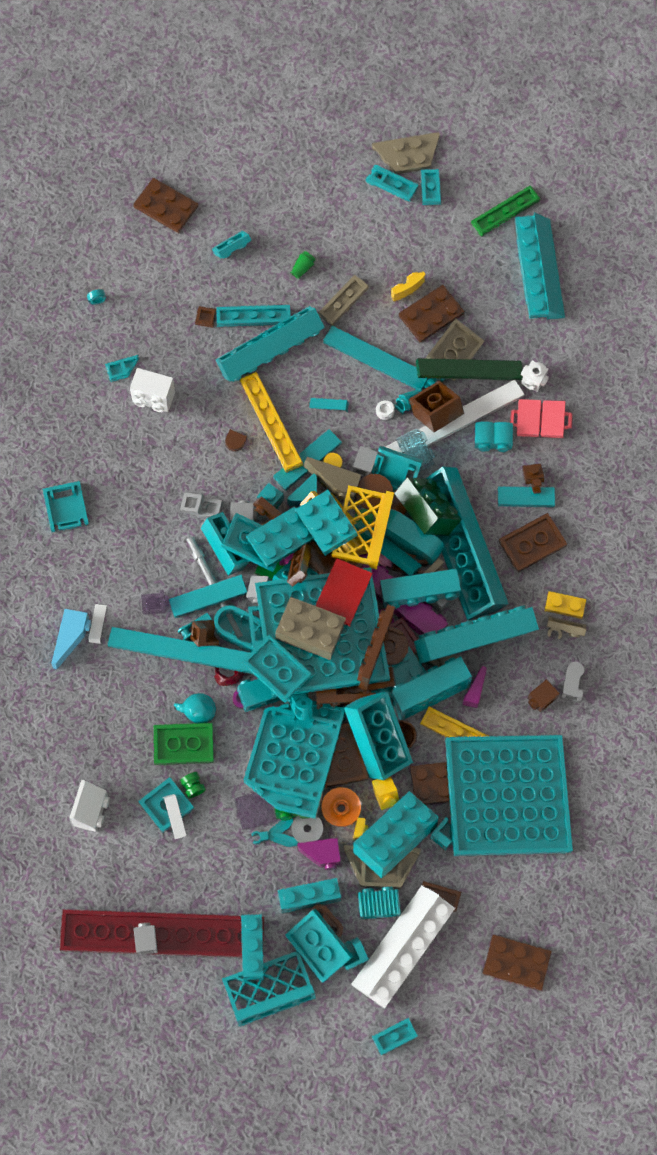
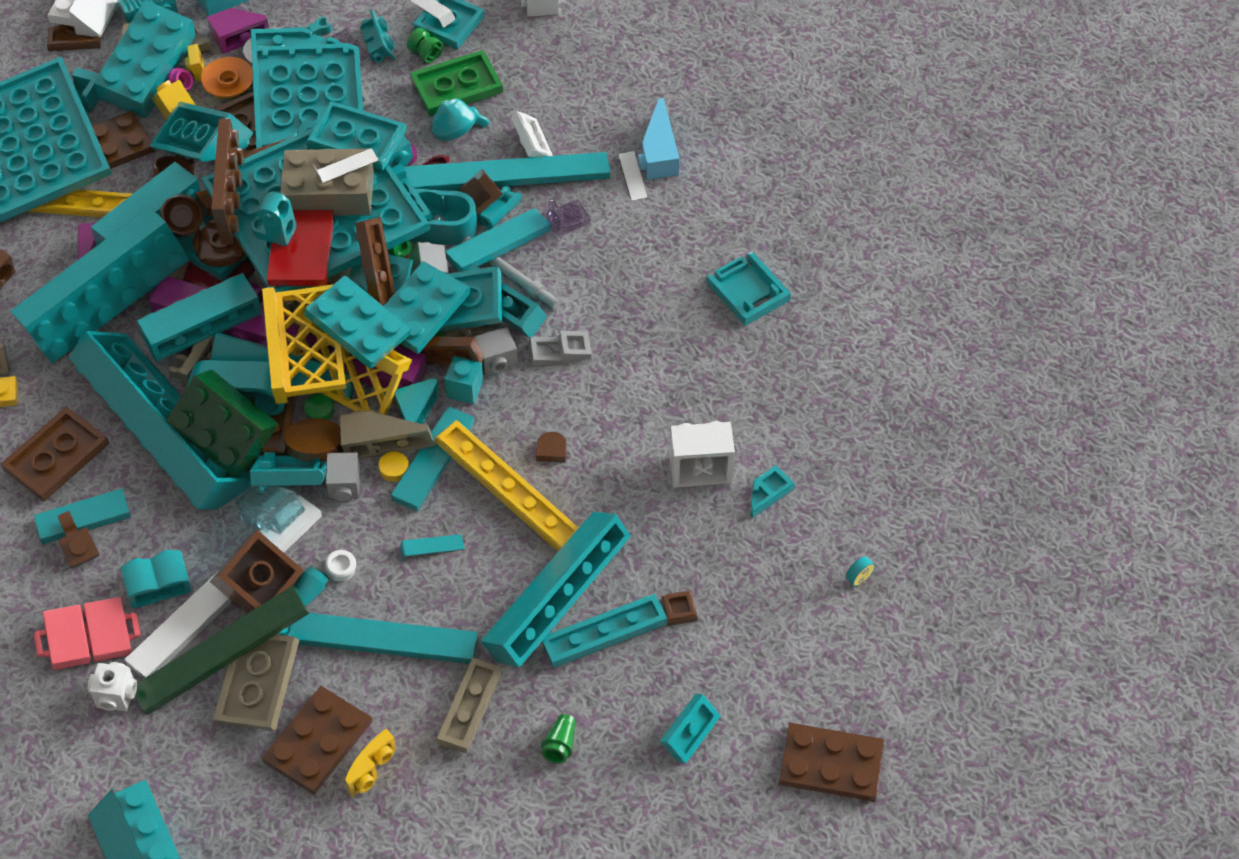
camera: 160 degrees right, 15 degrees down
none -> reddish brown hair [160,194,203,238]
none -> dark pink plate [167,68,193,92]
none -> teal leg [257,191,297,246]
none -> white piece [313,148,378,183]
none -> teal hinge [360,9,396,63]
none -> white plate [511,111,553,157]

